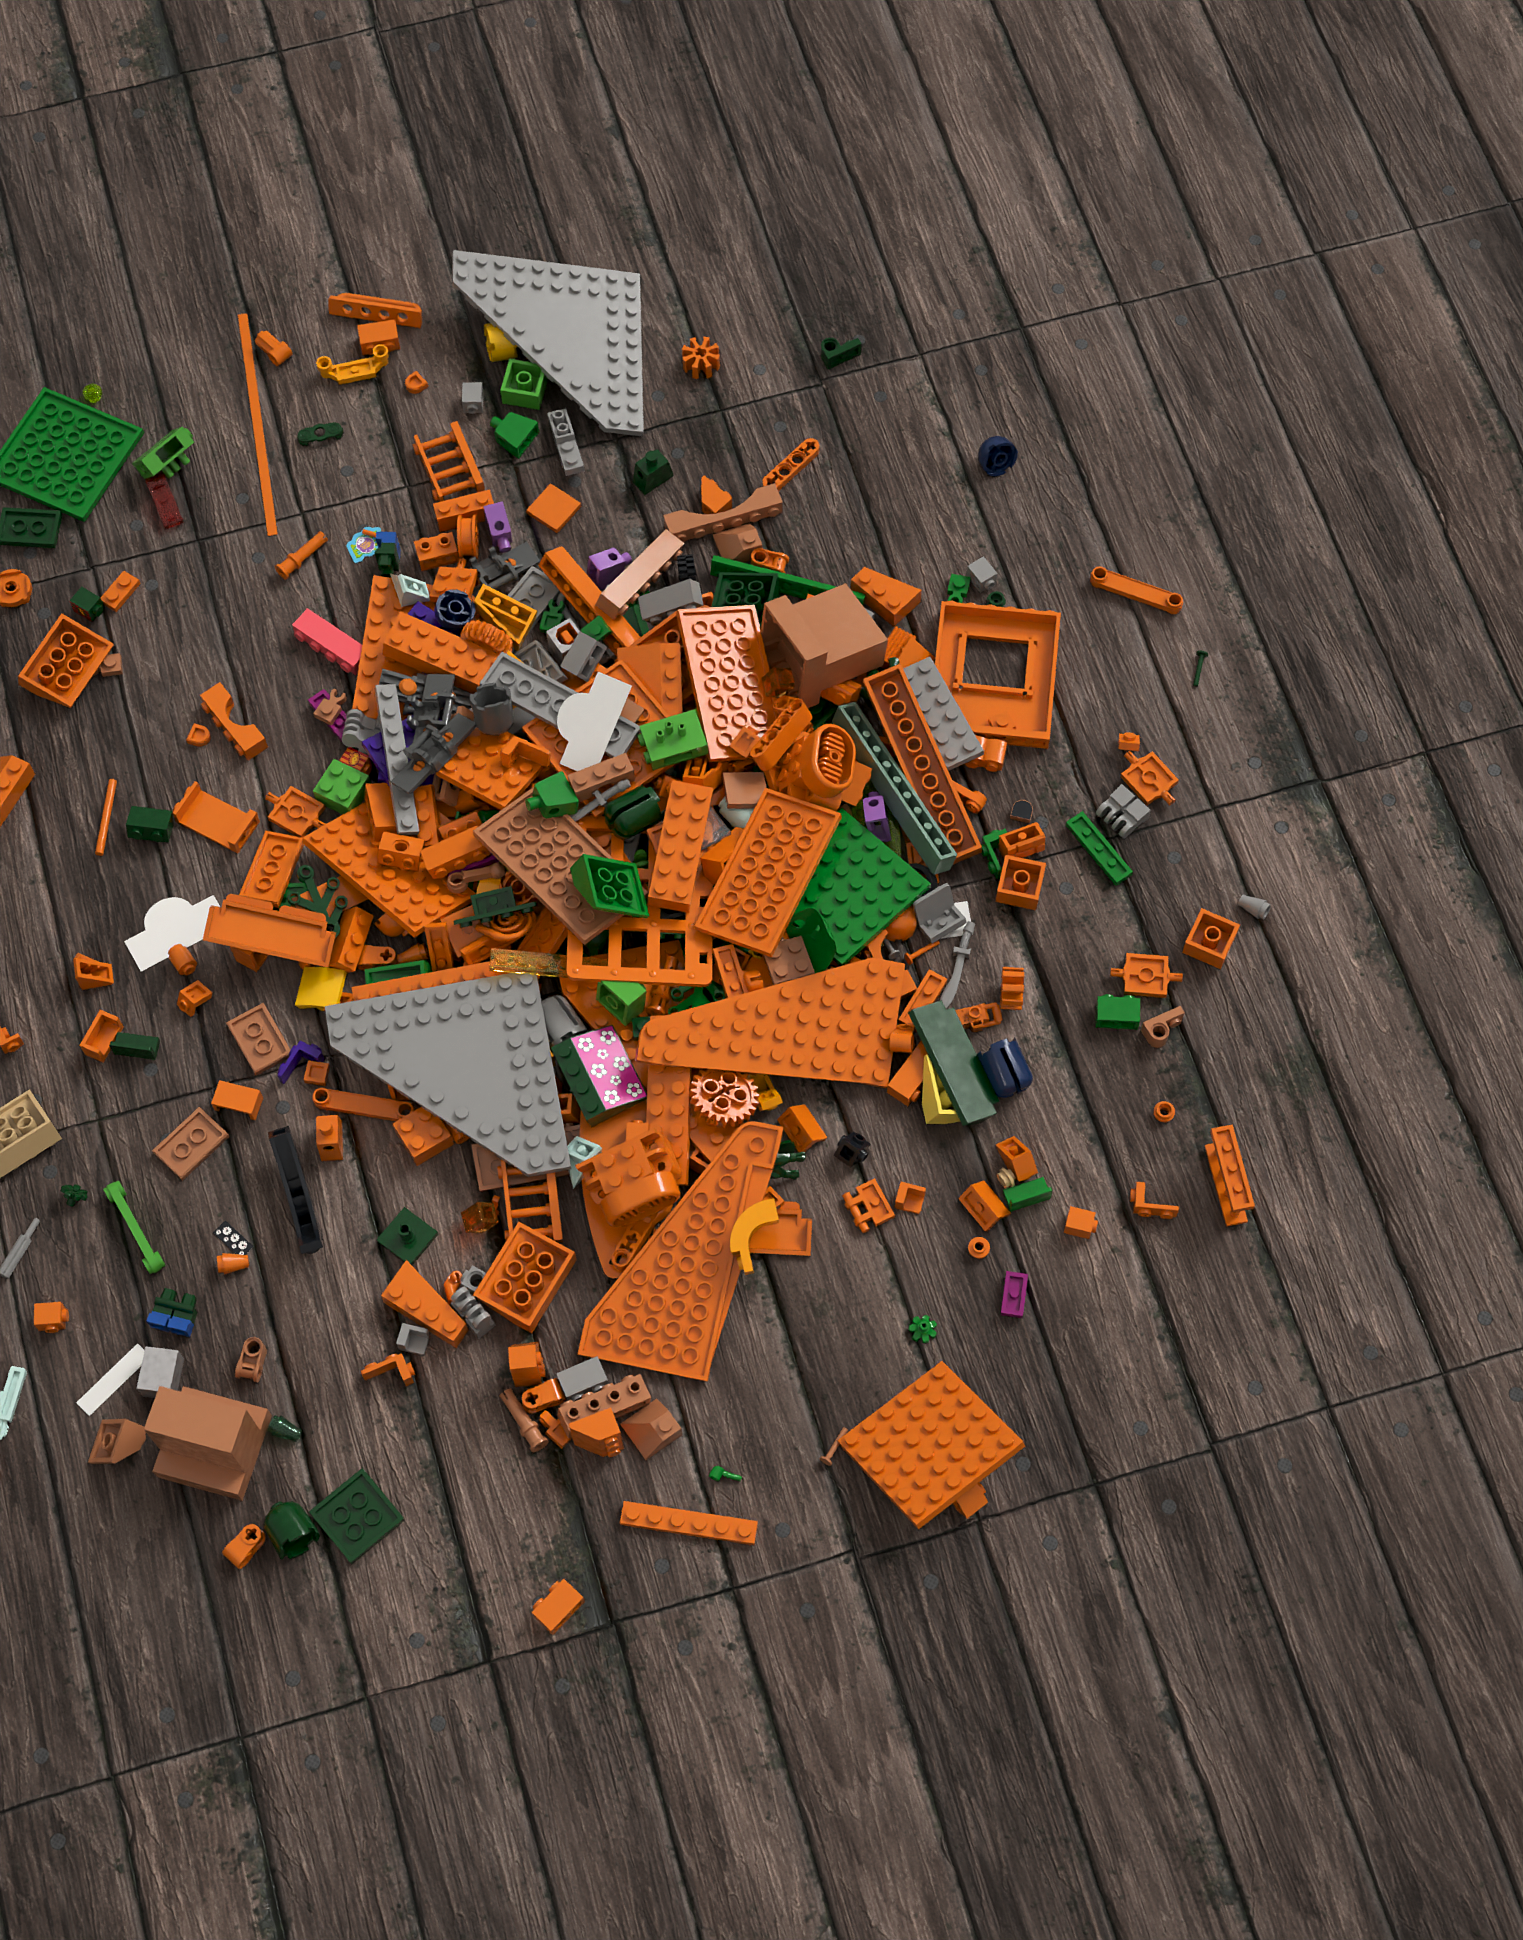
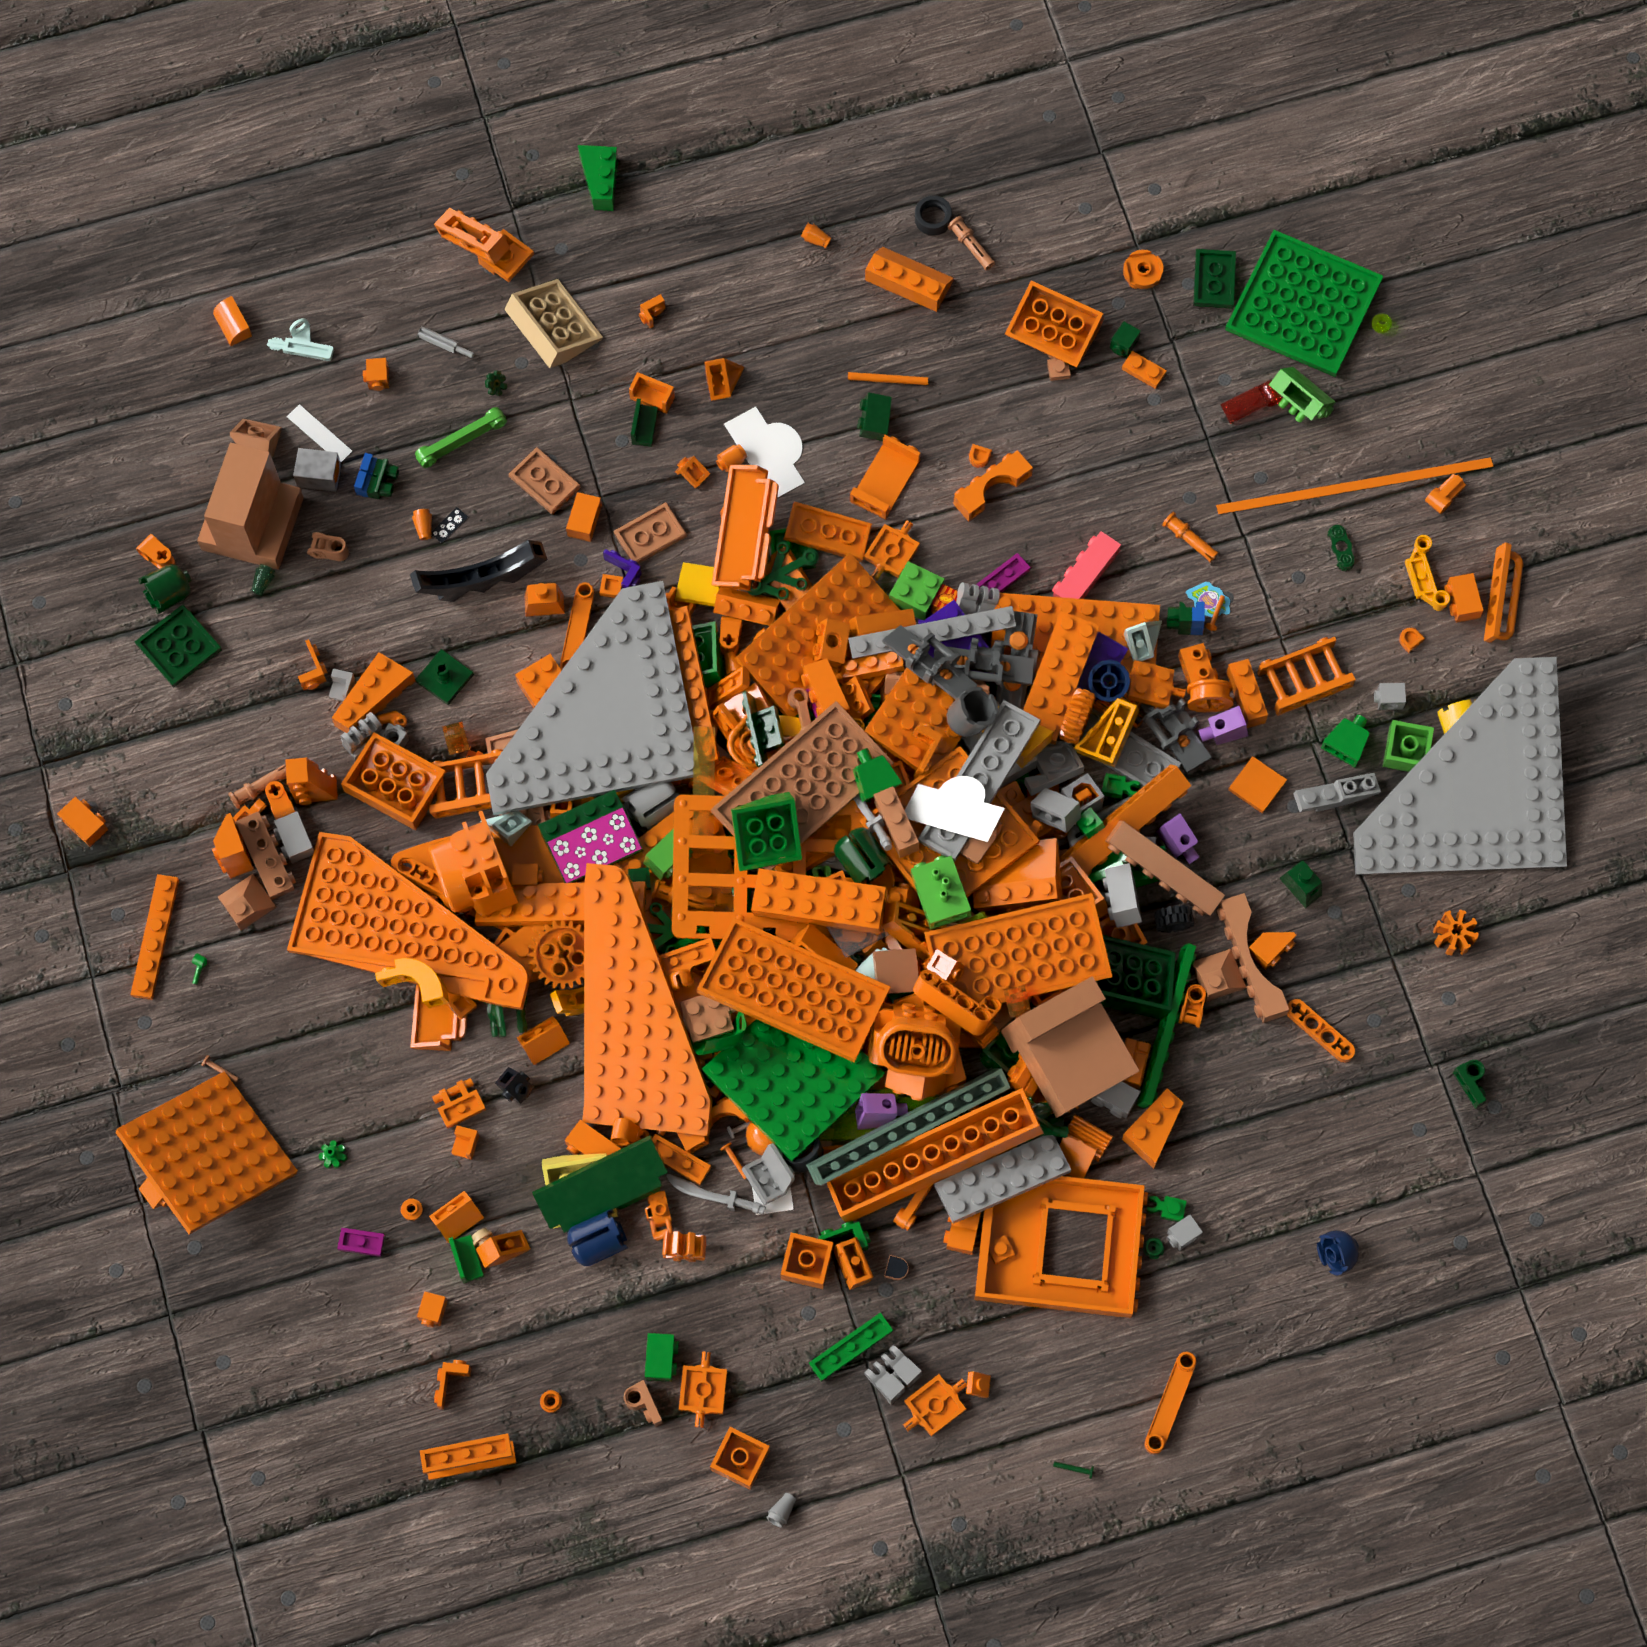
camera: 90 degrees right, 5 degrees up
nougat plate [313,688,346,726] -> none

